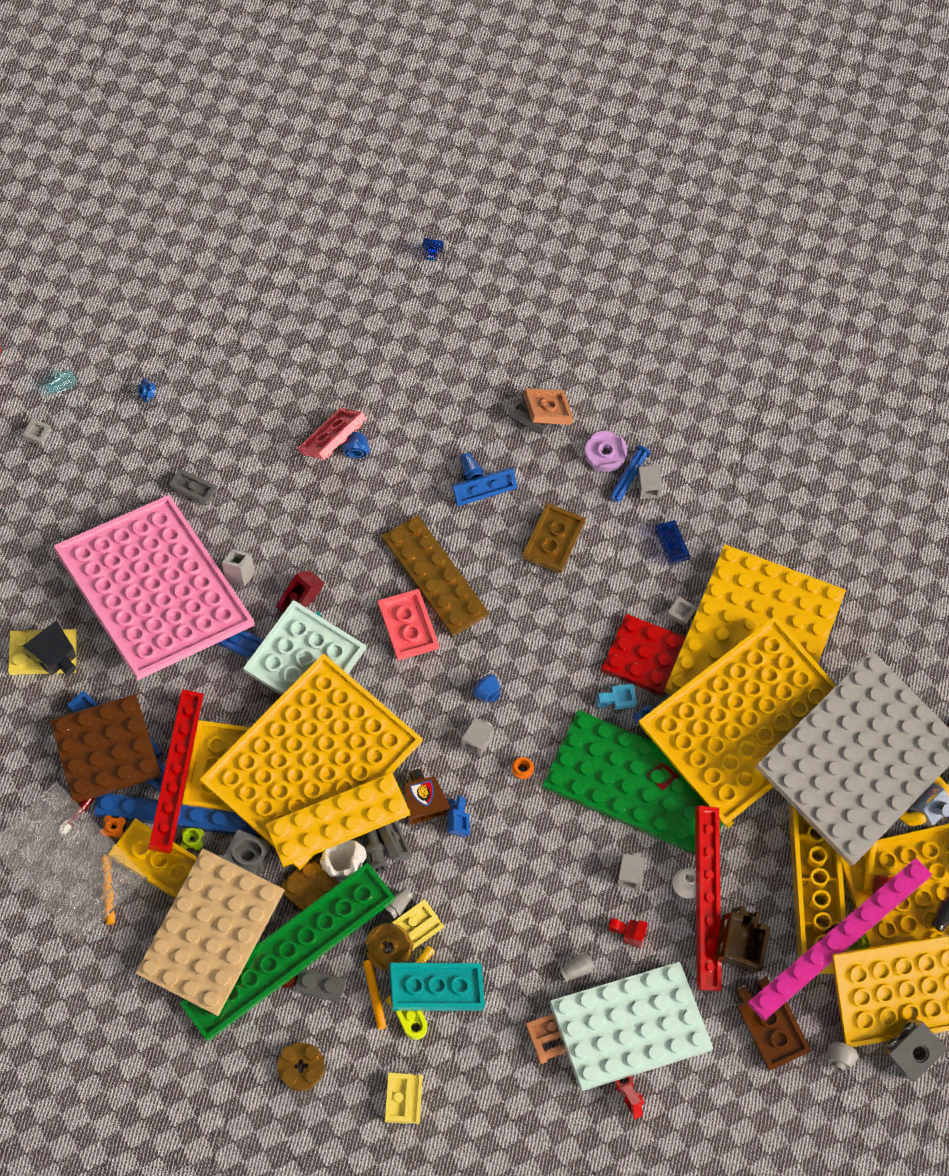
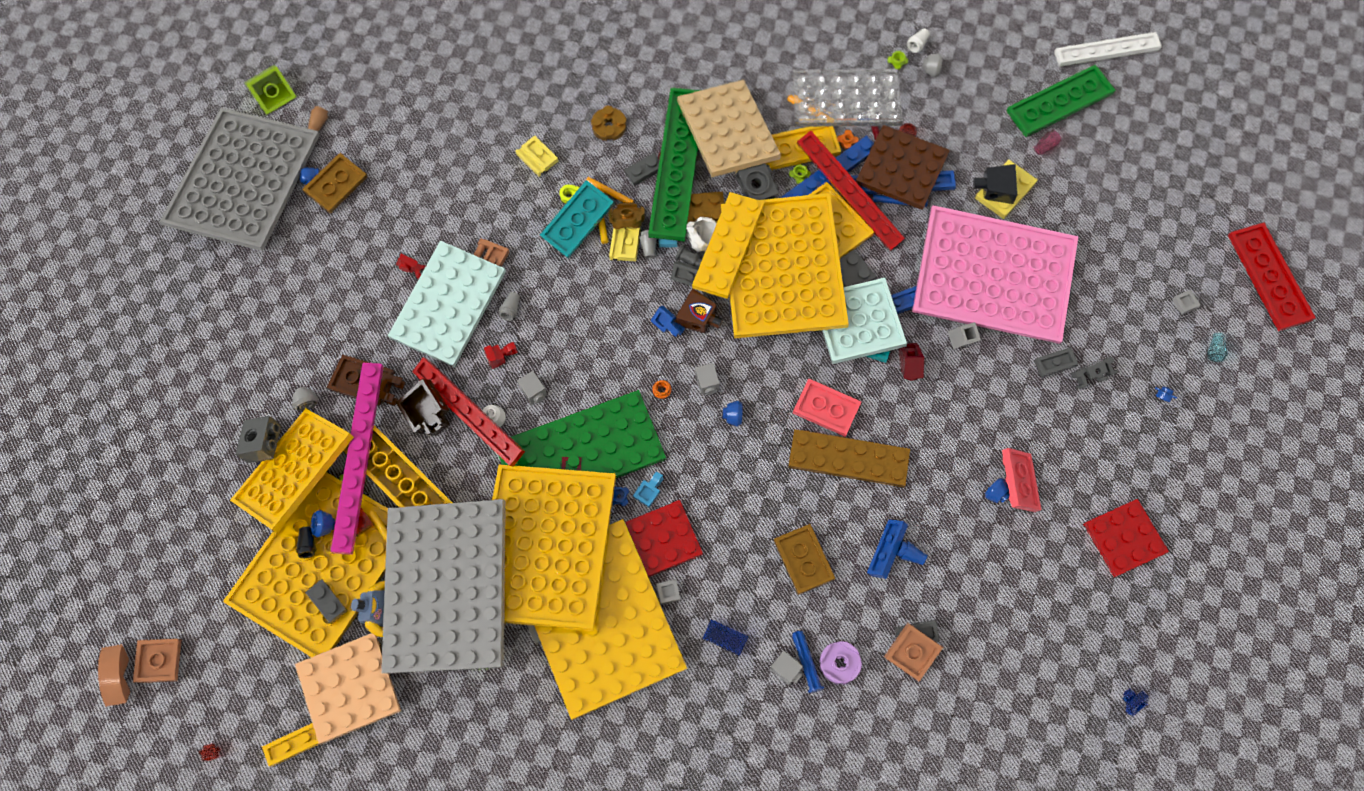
camera: 140 degrees right, 5 degrees up
none -> blue cone [311,510,335,537]
none -> dark grey plate [839,249,877,287]
none -> clear red plate [899,123,917,136]
none -> dark grey piece [1070,357,1118,389]
none -> red plate [1084,499,1169,578]

